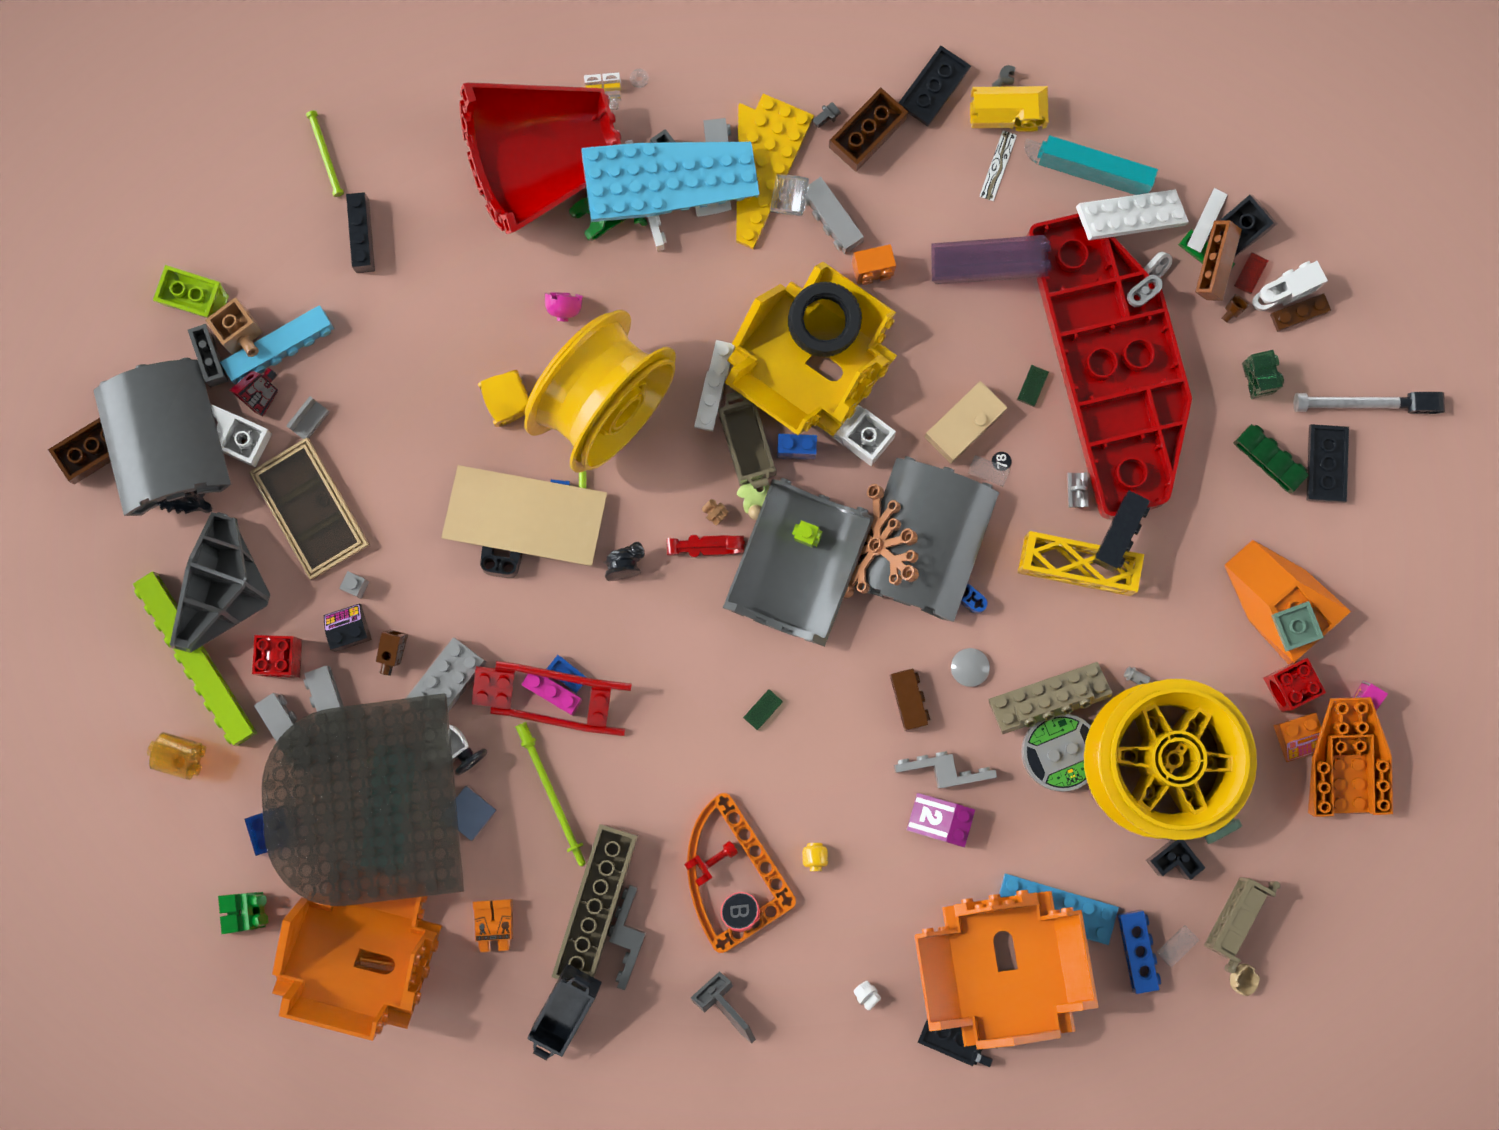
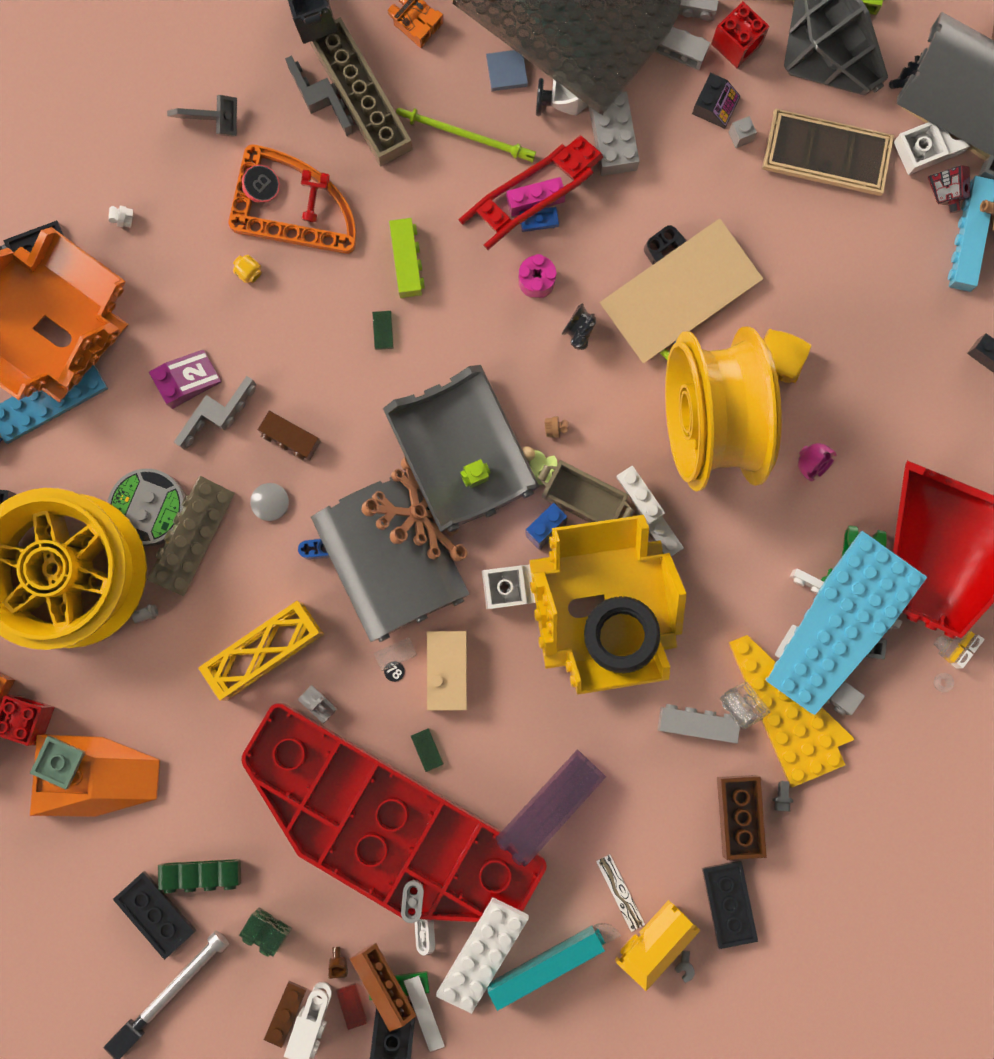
camera: 130 degrees right, 0 degrees up
light grey panel [287,396,330,439] -> none
reddish brown torso [376,629,408,676] -> none
red piece [667,535,746,558] -> none
orange brick [852,244,896,285] -> none
black brick [1092,490,1150,572] -> none
none -> lime brick [389,218,425,298]
none -> dark pink brick [518,254,557,298]

